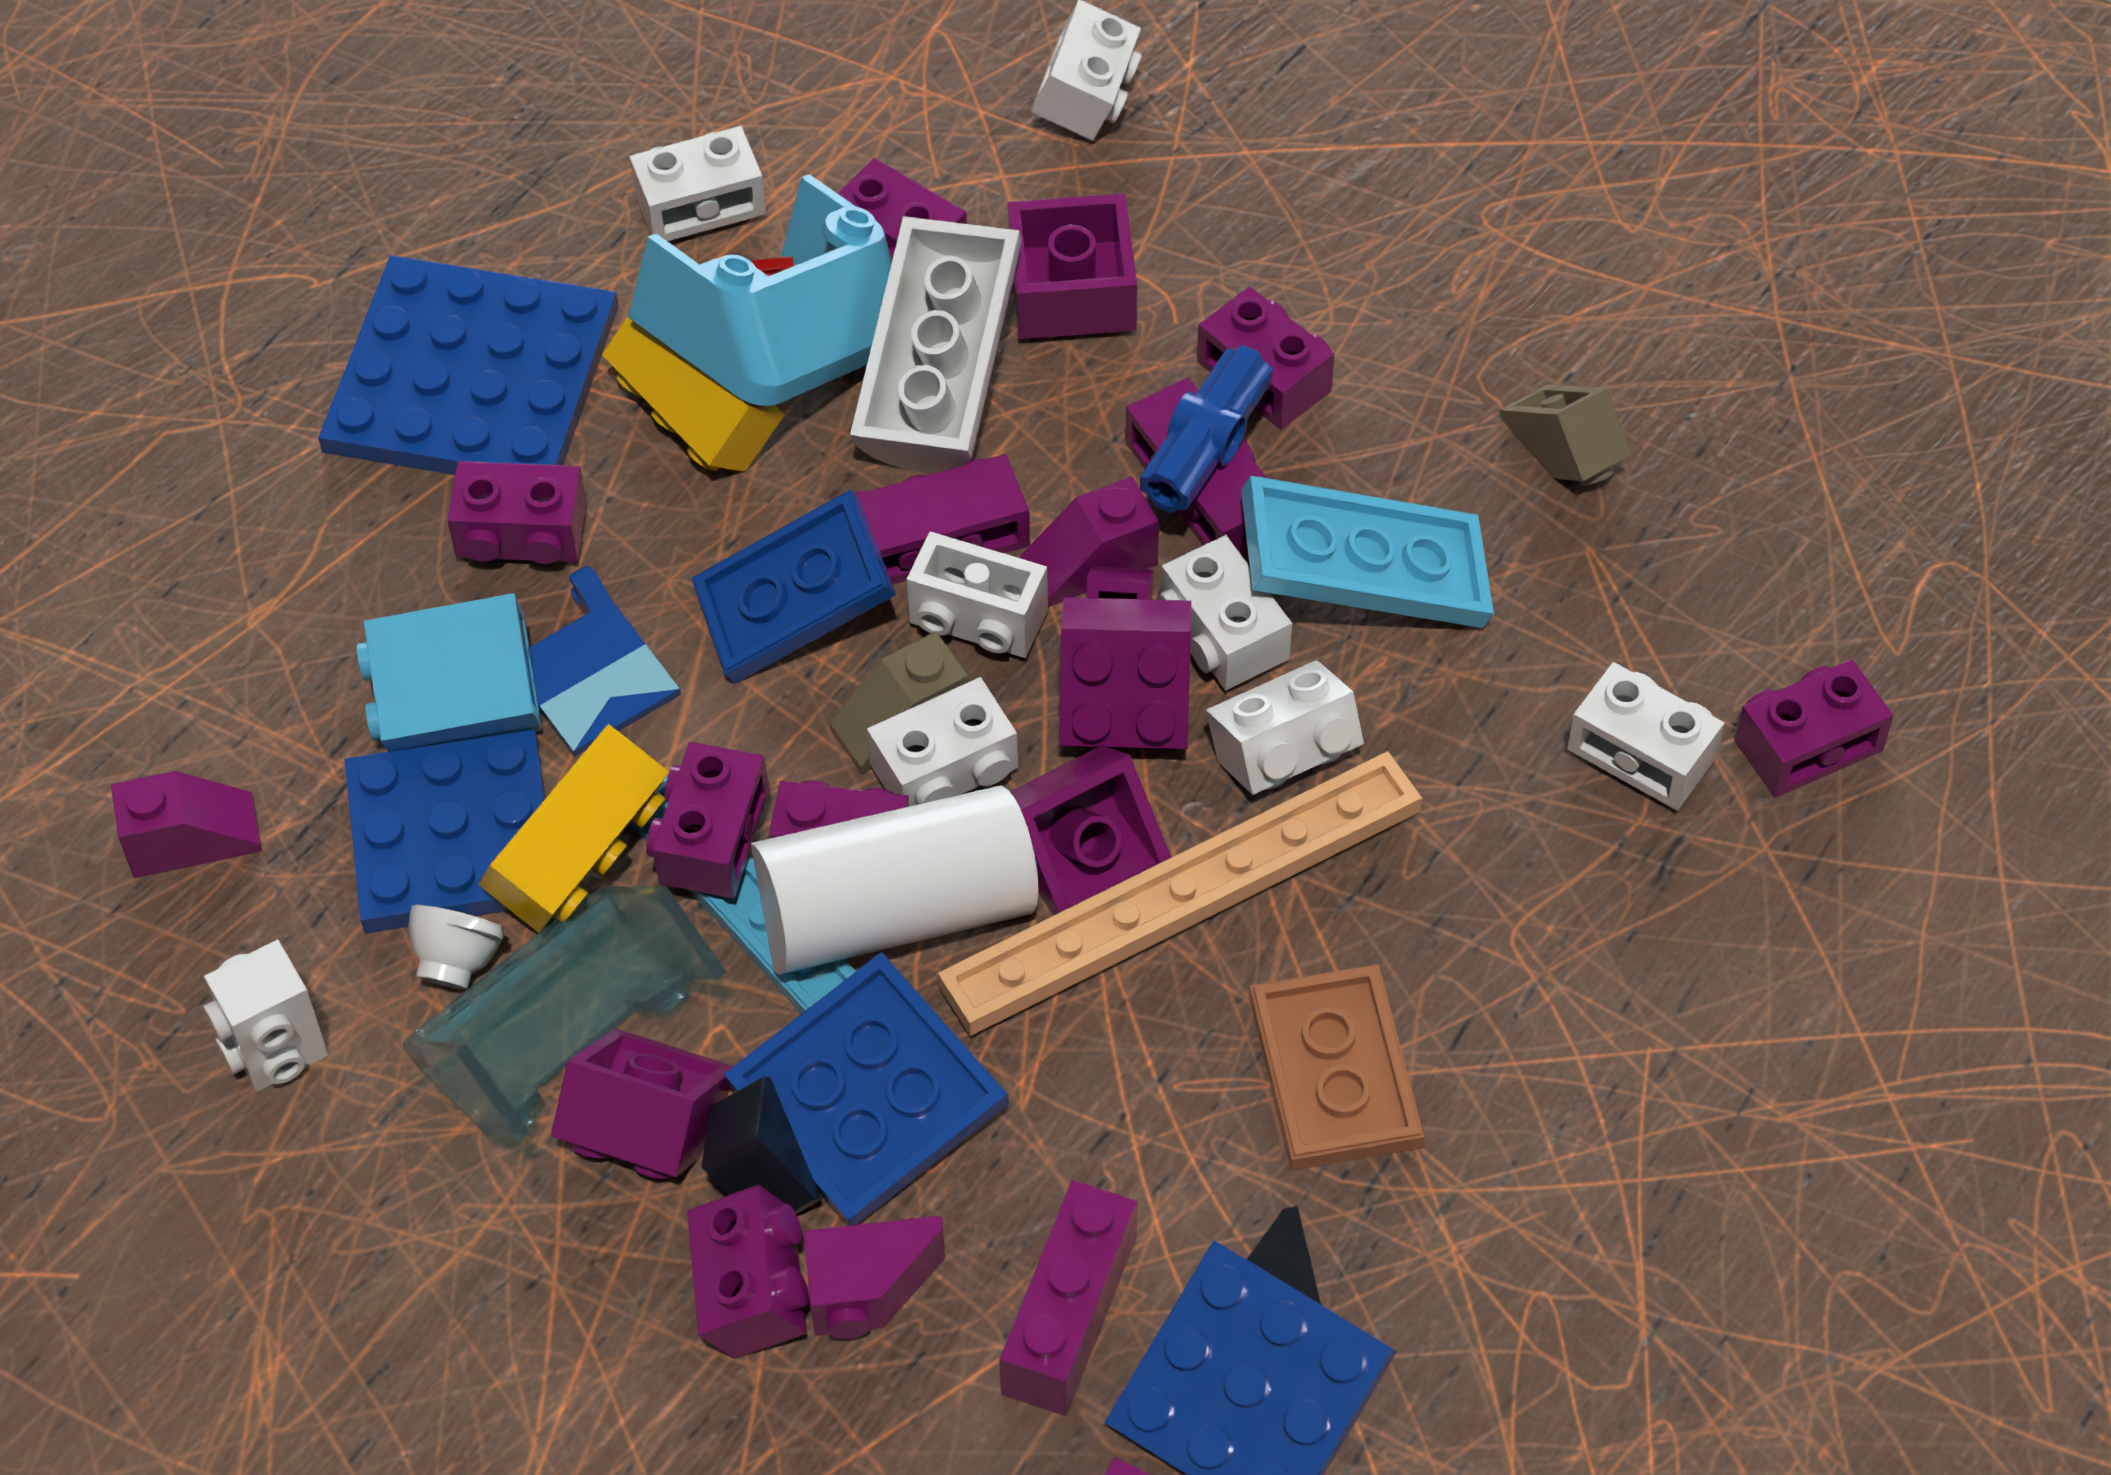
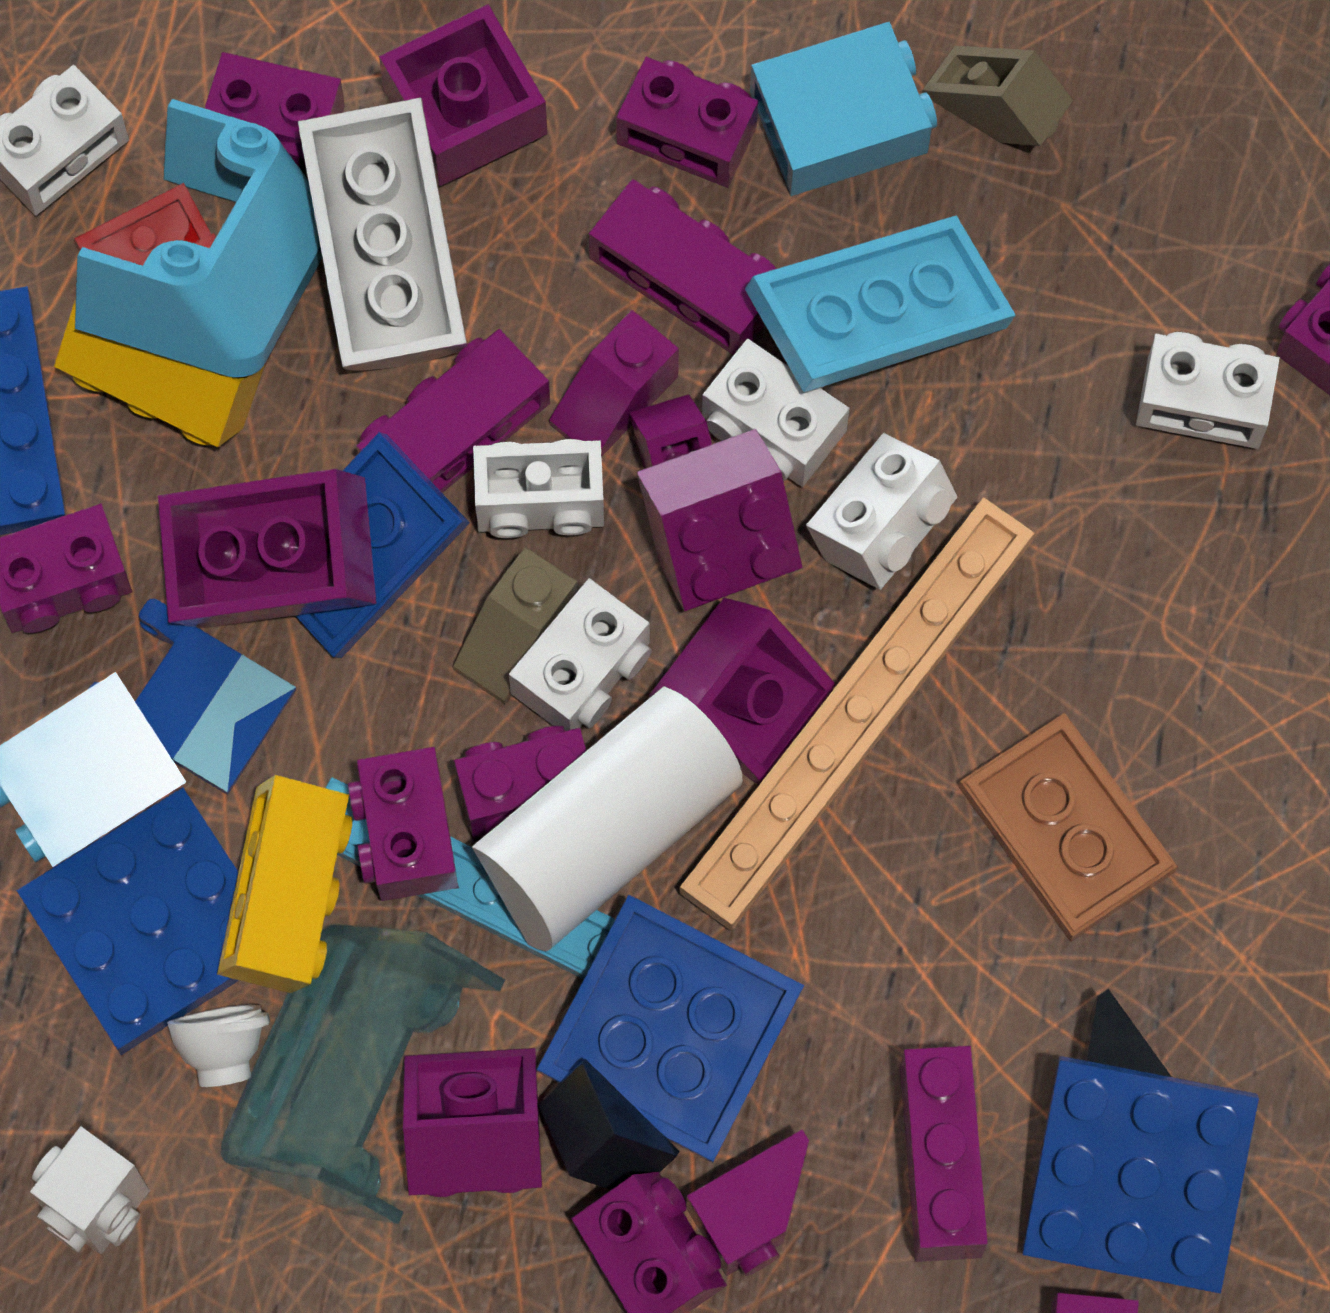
camera: 25 degrees left, 15 degrees up
blue piece [1140,345,1273,514] -> none
none -> magenta brick [158,469,376,628]
none -> medium azure brick [750,21,937,196]

